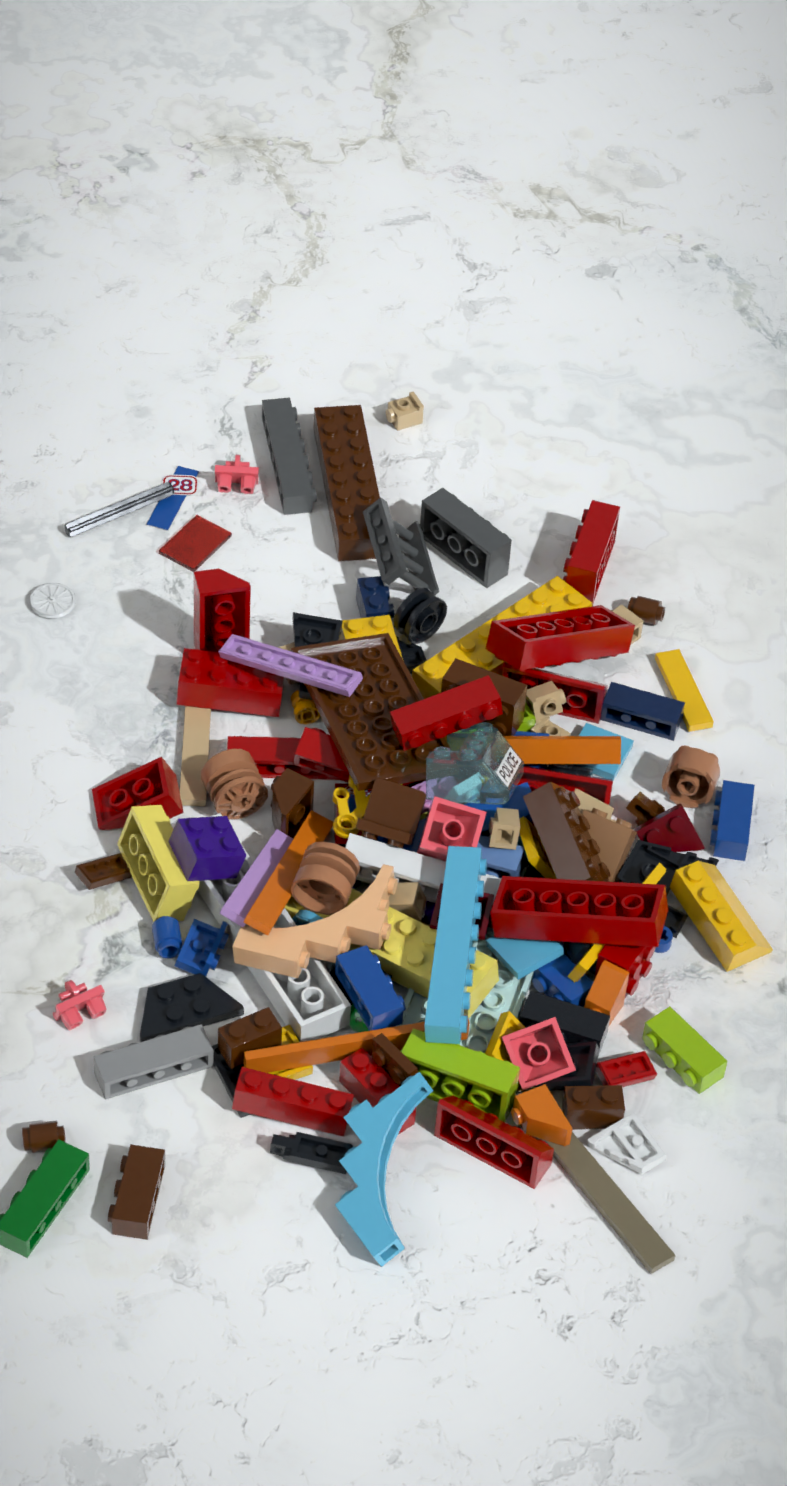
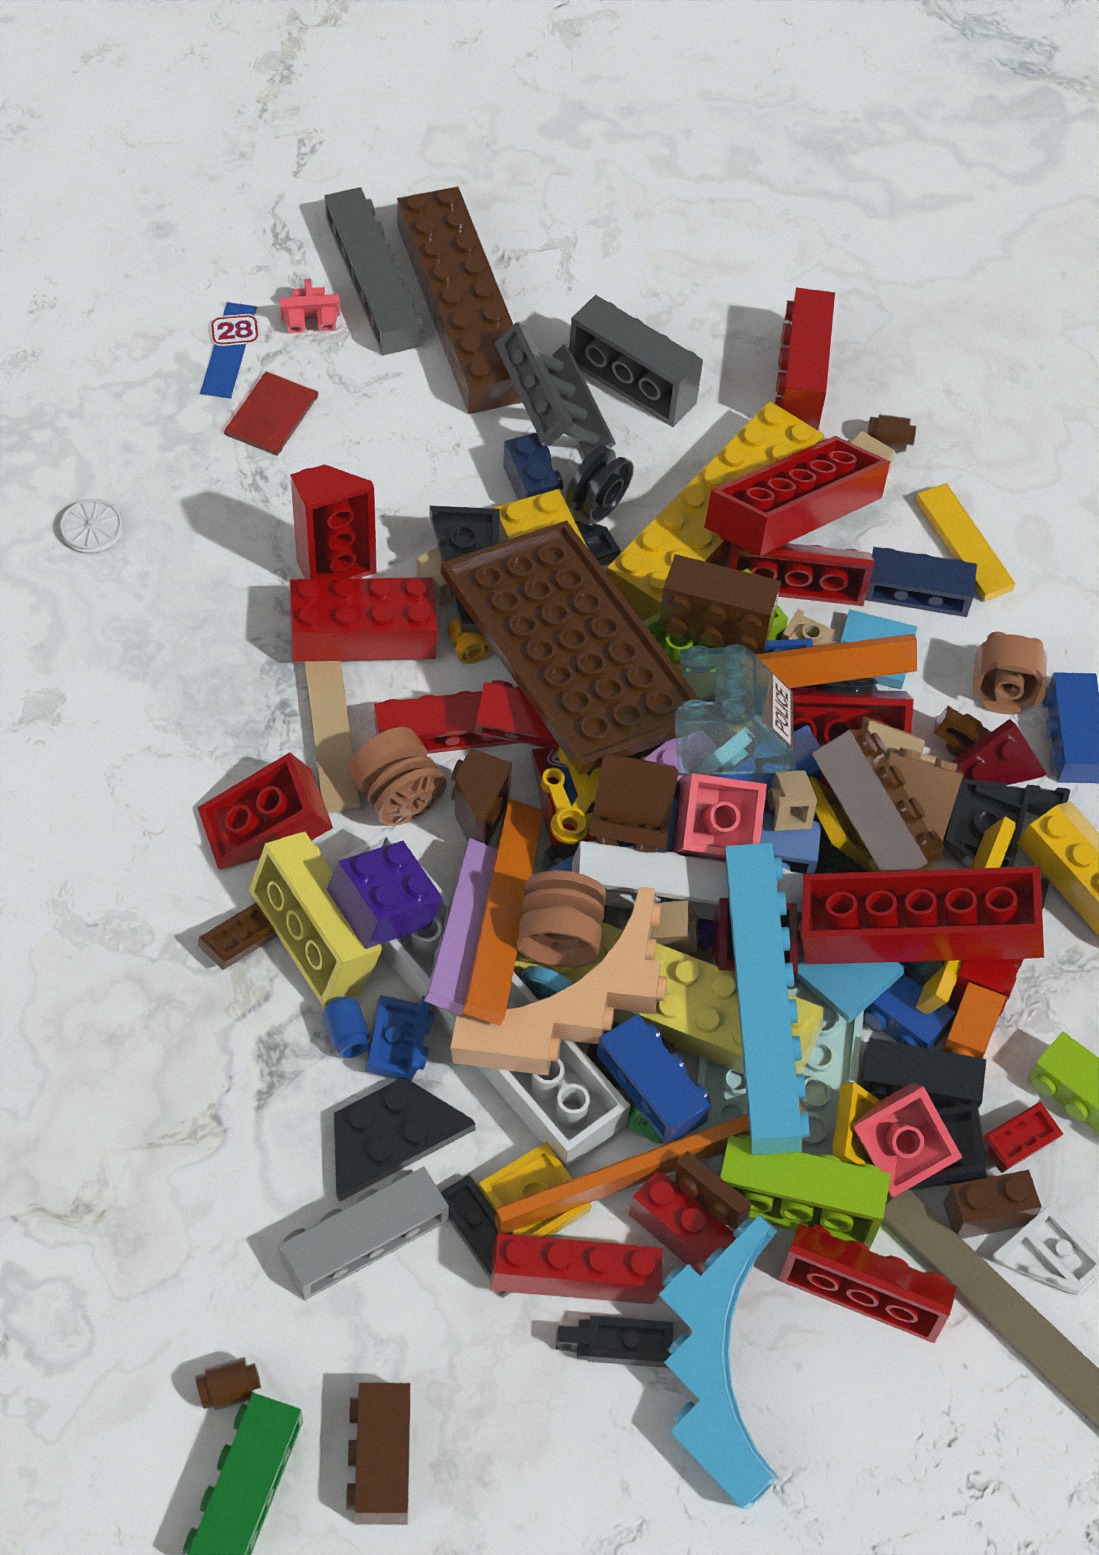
camera: 10 degrees left, 10 degrees up
coral hips [53,980,107,1030] -> none
axle [65,482,174,537] -> none
lavender tile [218,634,363,697] -> none
reddish brown brick [218,1007,282,1069] -> none
tan brick [385,391,424,431] -> none
red brick [390,675,503,751] -> none
orange slope [511,1084,572,1146] -> none
tan brick [525,681,566,724] -> none

